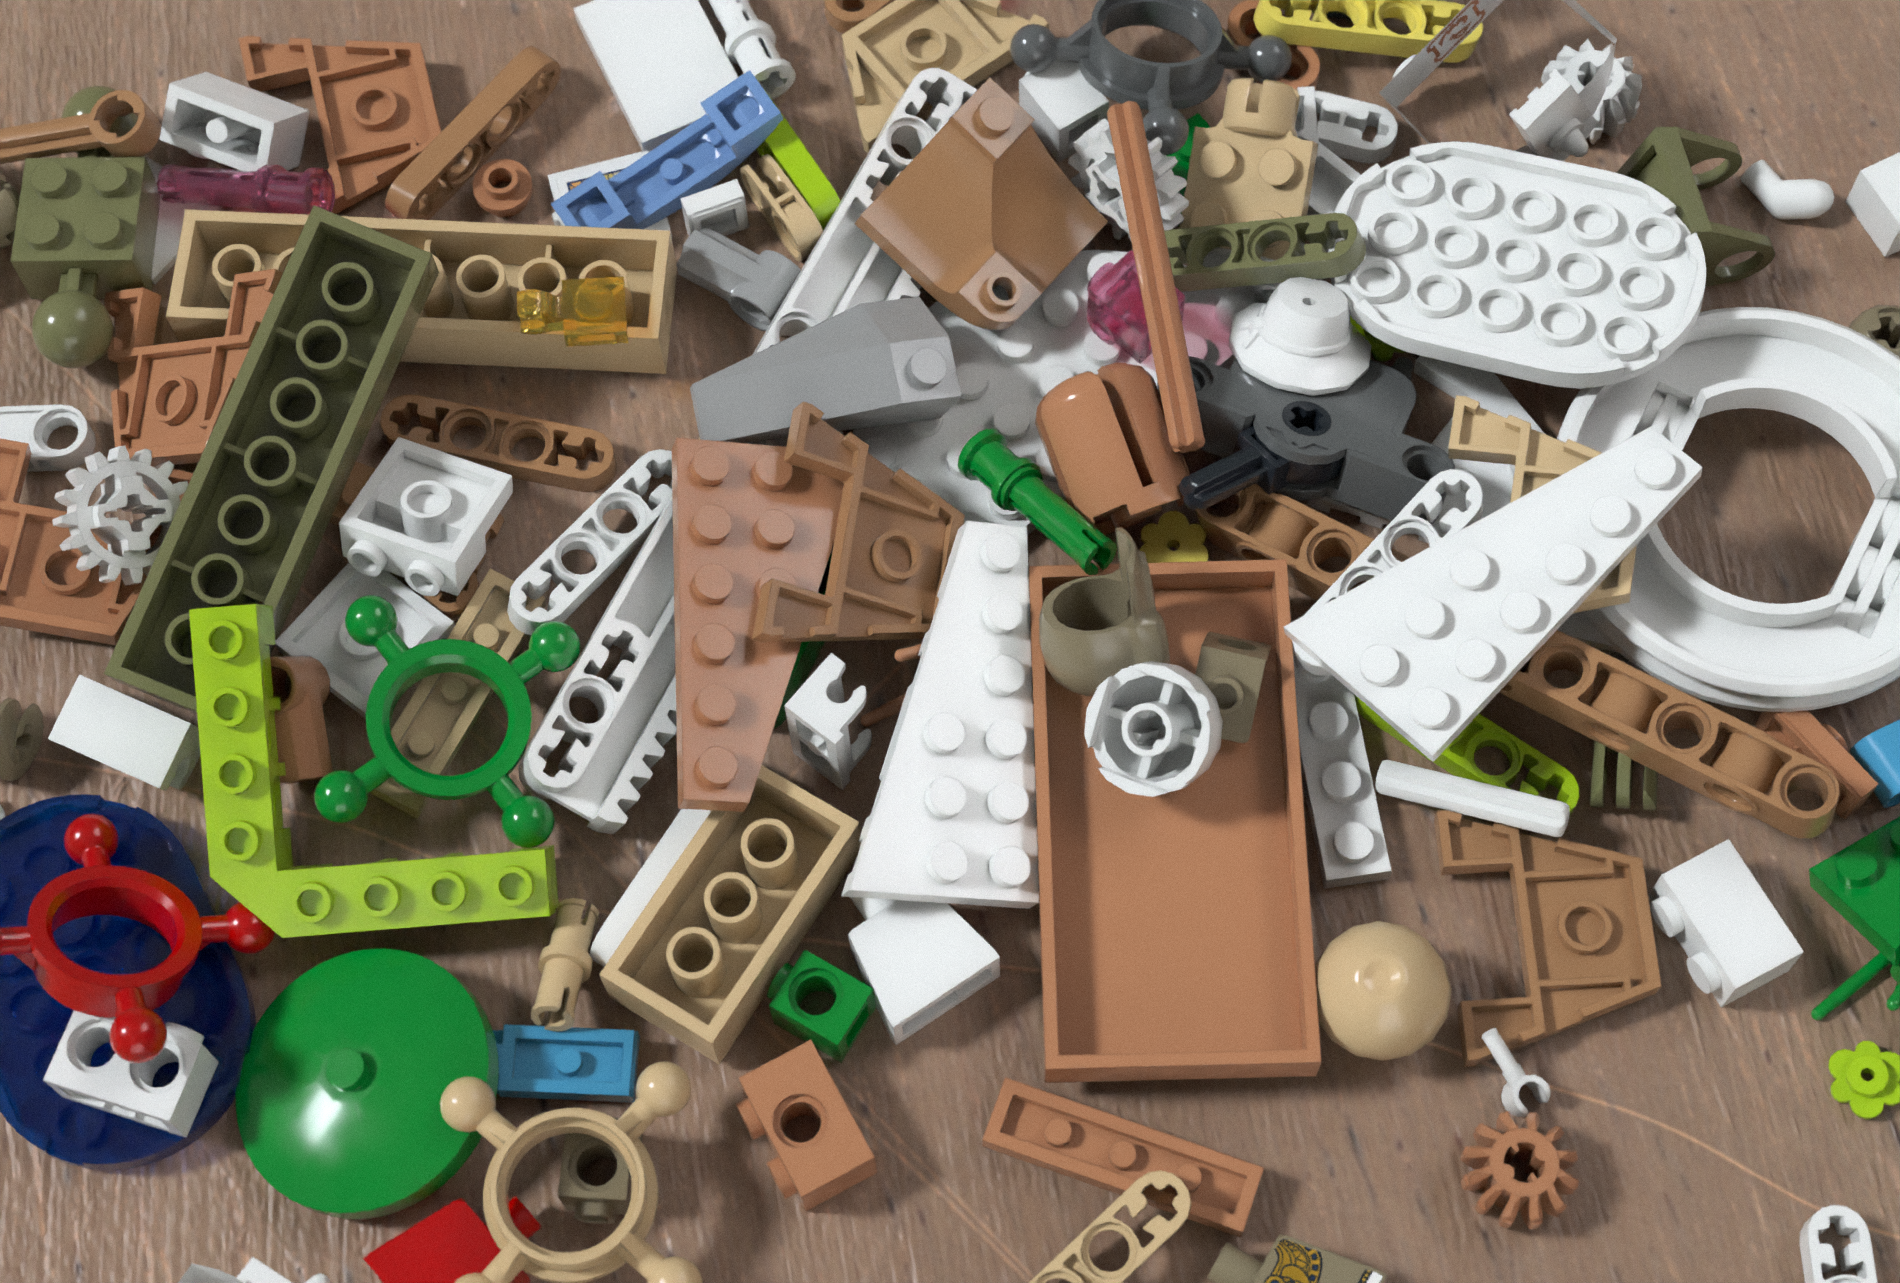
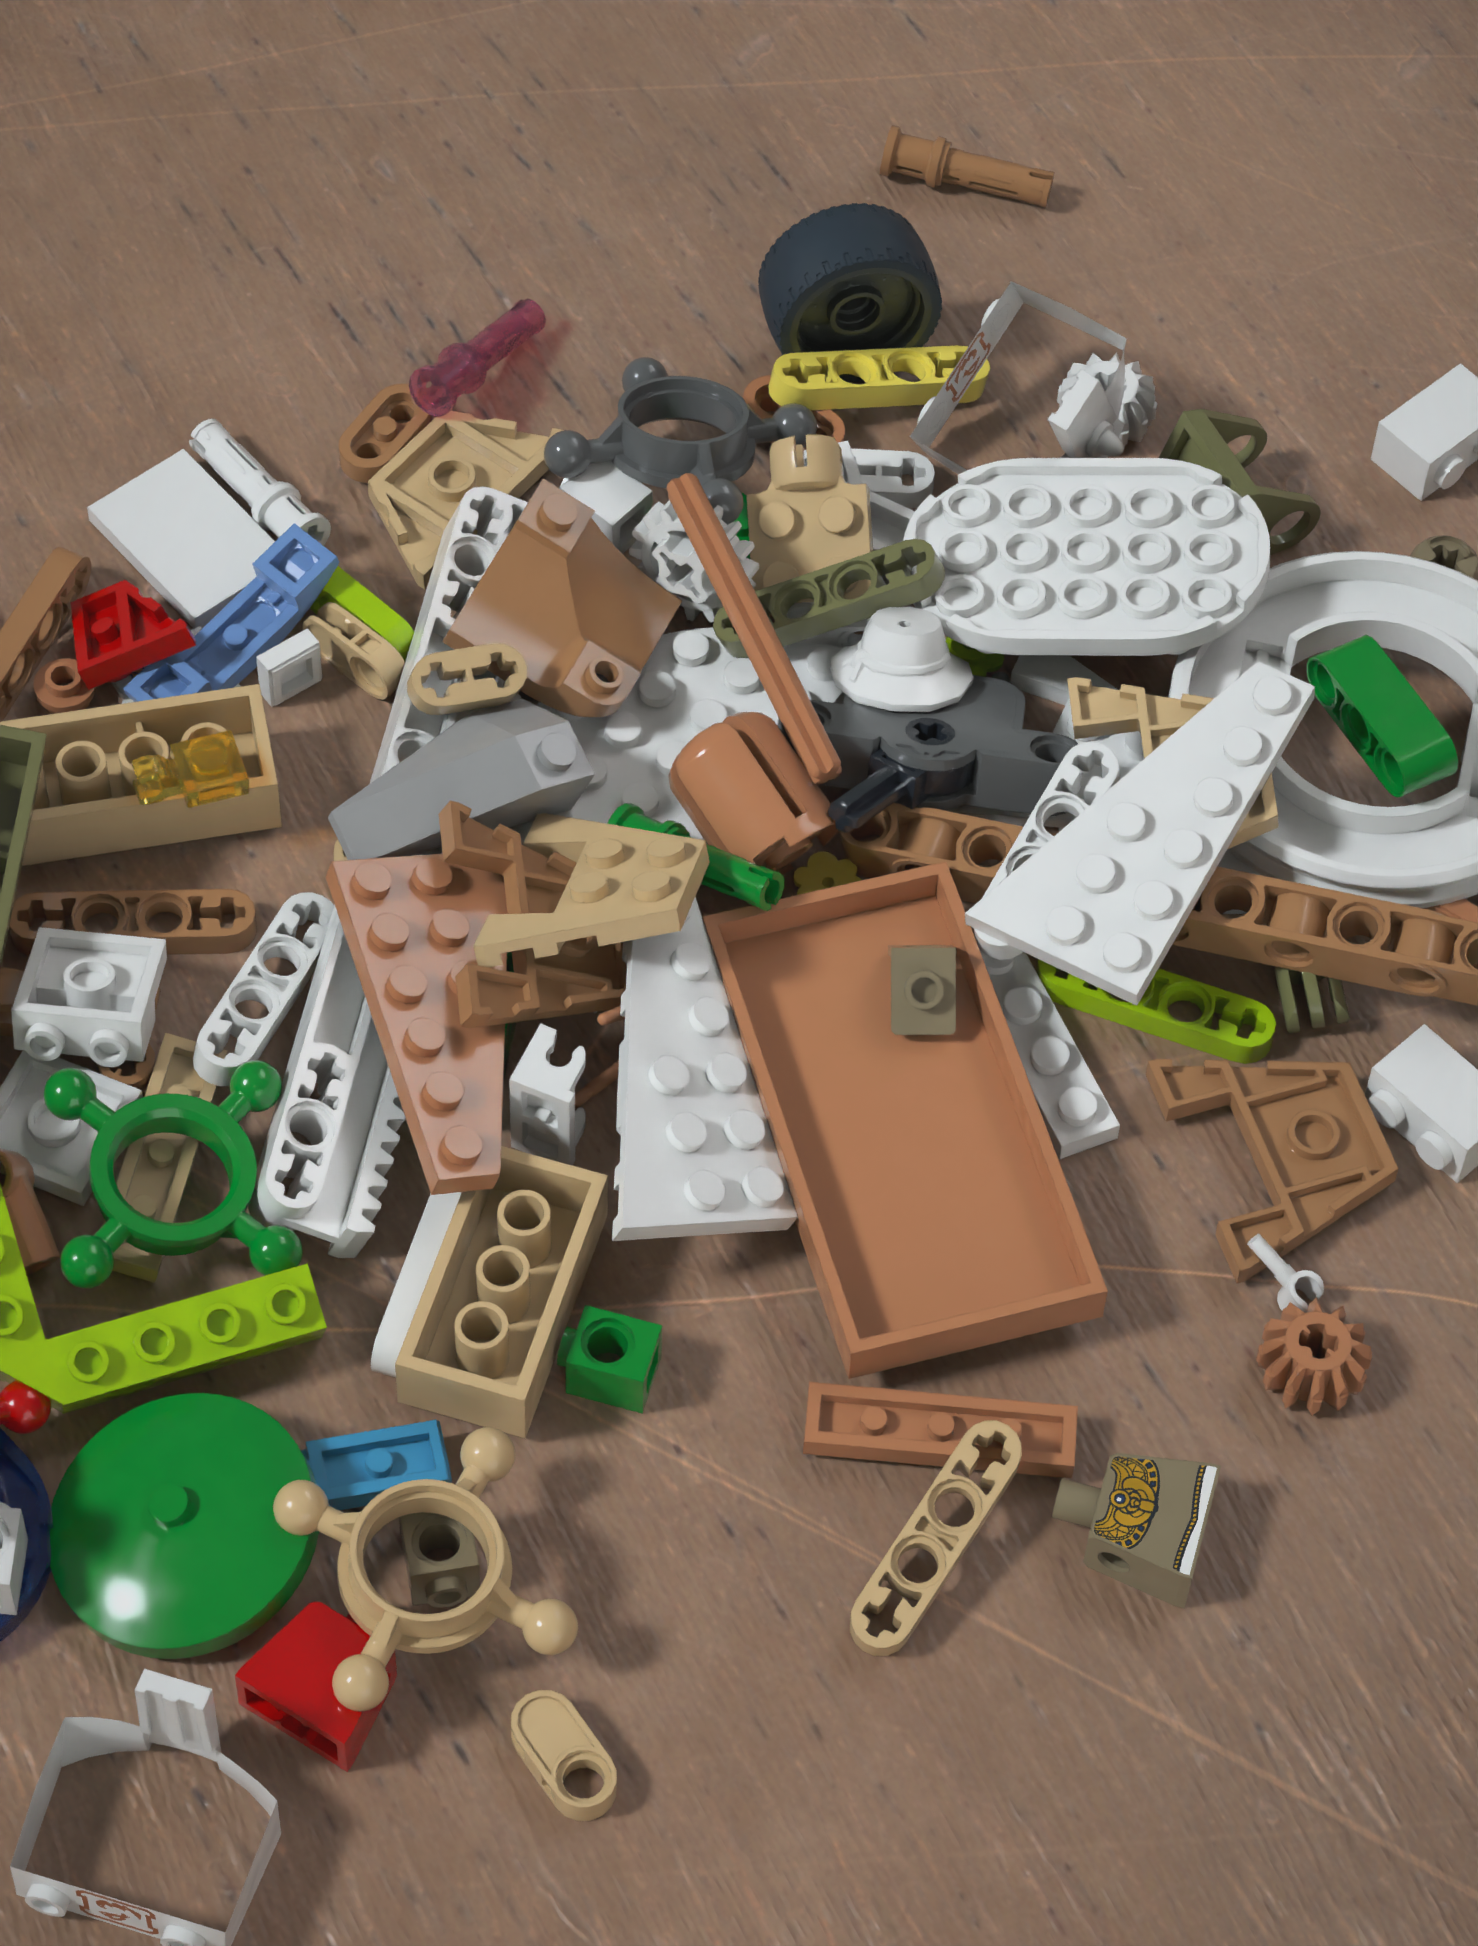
camera: 20 degrees left, 10 degrees down
tan pin [531,898,599,1032] -> none
light grey piece [676,226,801,331] -> none
nougat brick [735,1040,878,1211] -> none
white torso [848,897,1000,1045] -> none
dark tan piece [1039,528,1170,696] -> none
white cylinder [1084,661,1223,797] -> none
clear pink brick [1087,250,1185,364] -> none
tan piece [1315,921,1452,1061] -> none
white axle [1375,760,1570,837] -> none
white arm [1741,160,1834,220] -> none
none -> red wing [70,579,196,690]
none -> tan beam [407,643,527,715]
none -> tan wing [474,813,710,967]
none -> green beam [1307,635,1458,798]

